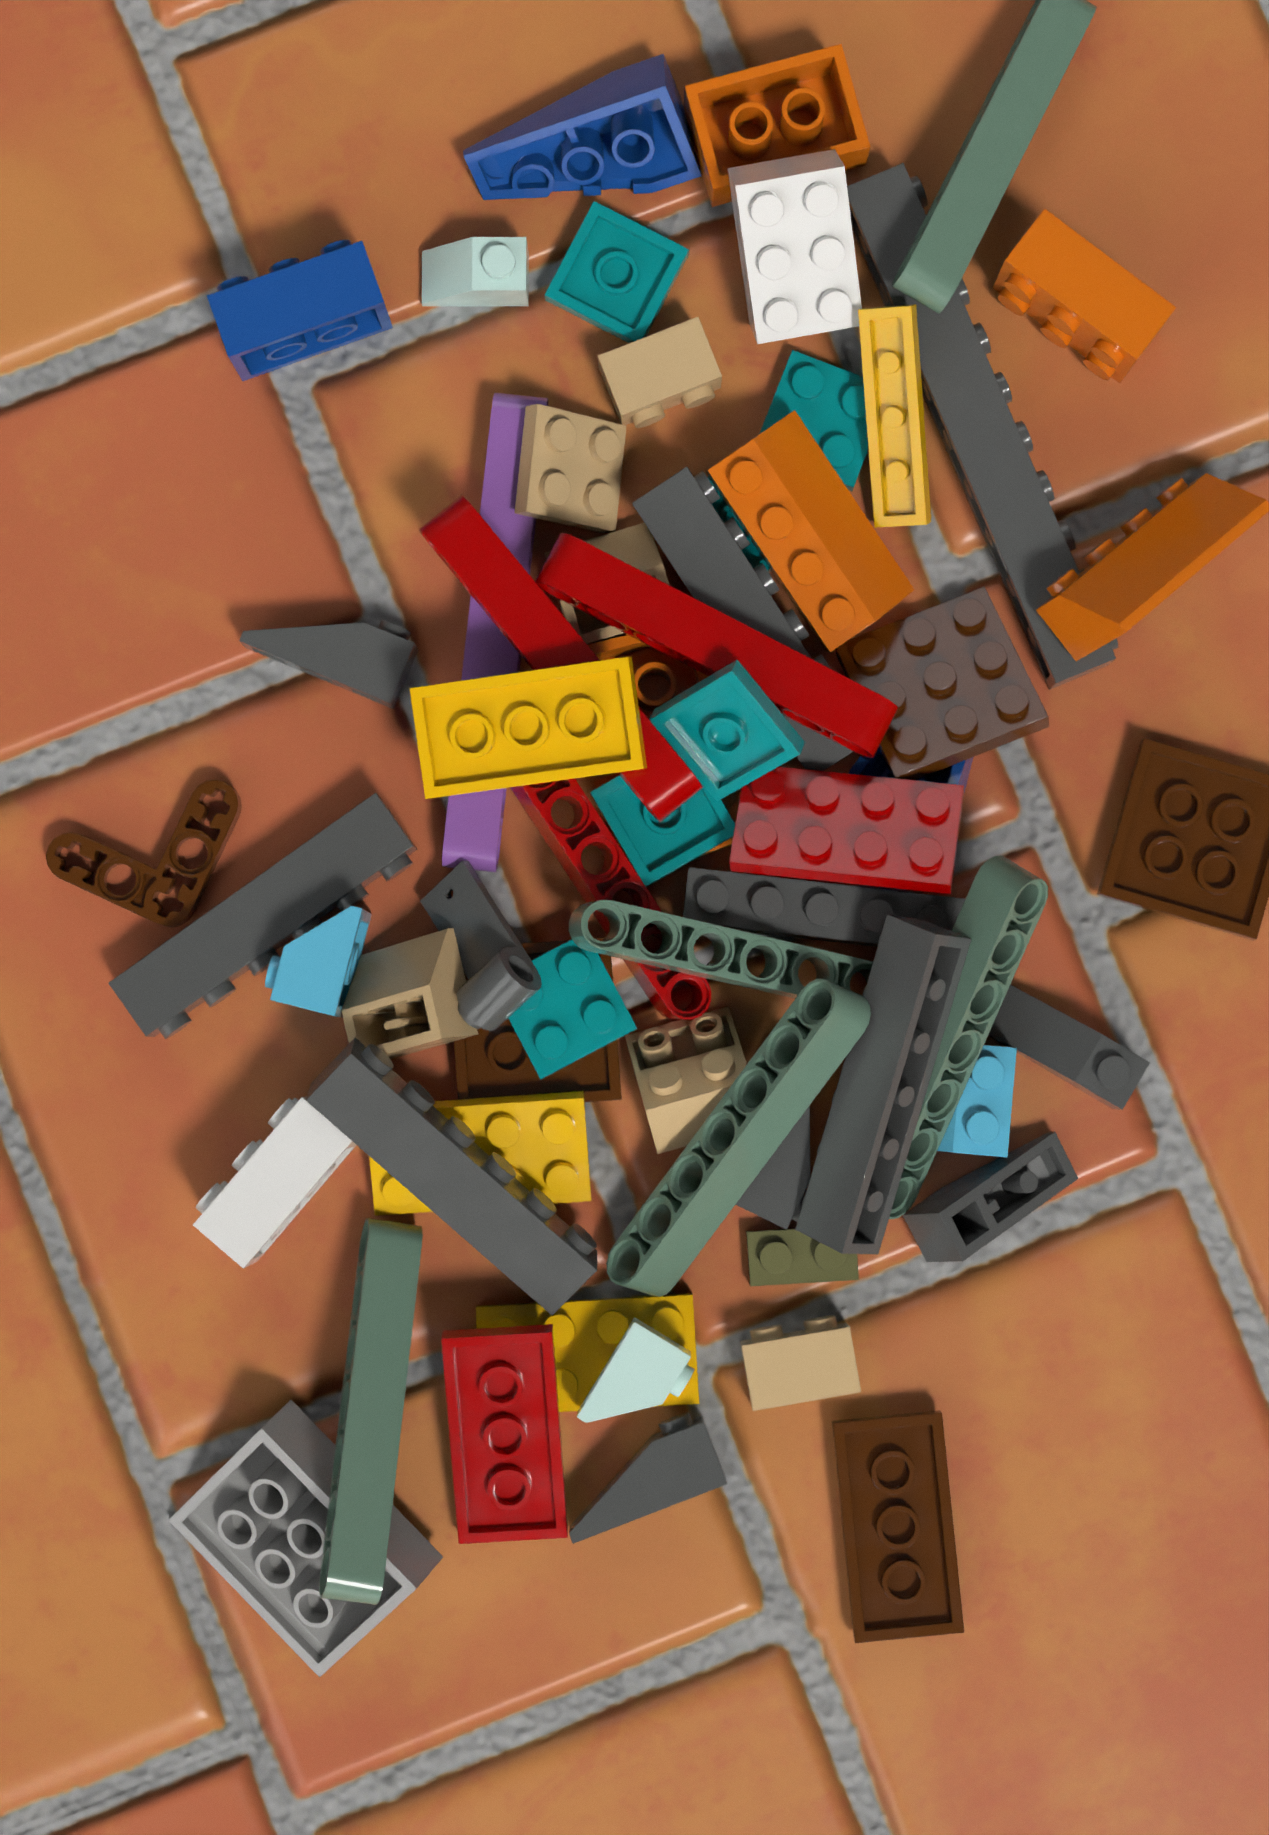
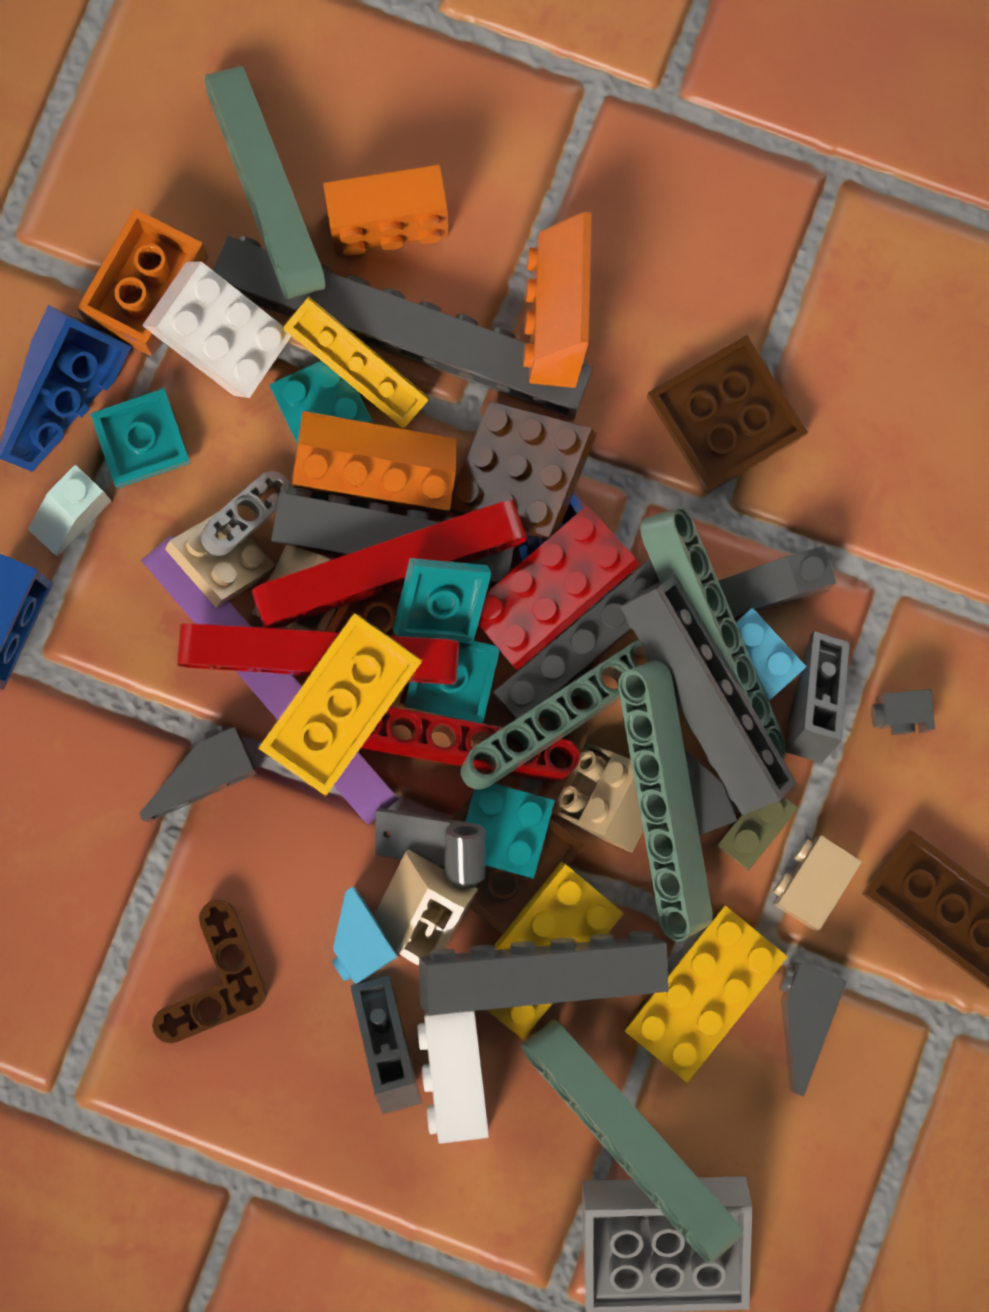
camera: 55 degrees left, 5 degrees down
dark grey brick [108,793,418,1039] -> none
red plate [441,1324,568,1544] -> none
light aqua slope [577,1317,695,1423] -> none
tan brick [598,317,722,428] -> none
none -> light grey beam [200,471,290,556]
none -> dark grey slope [350,975,422,1114]
none -> dark grey brick [871,689,935,735]

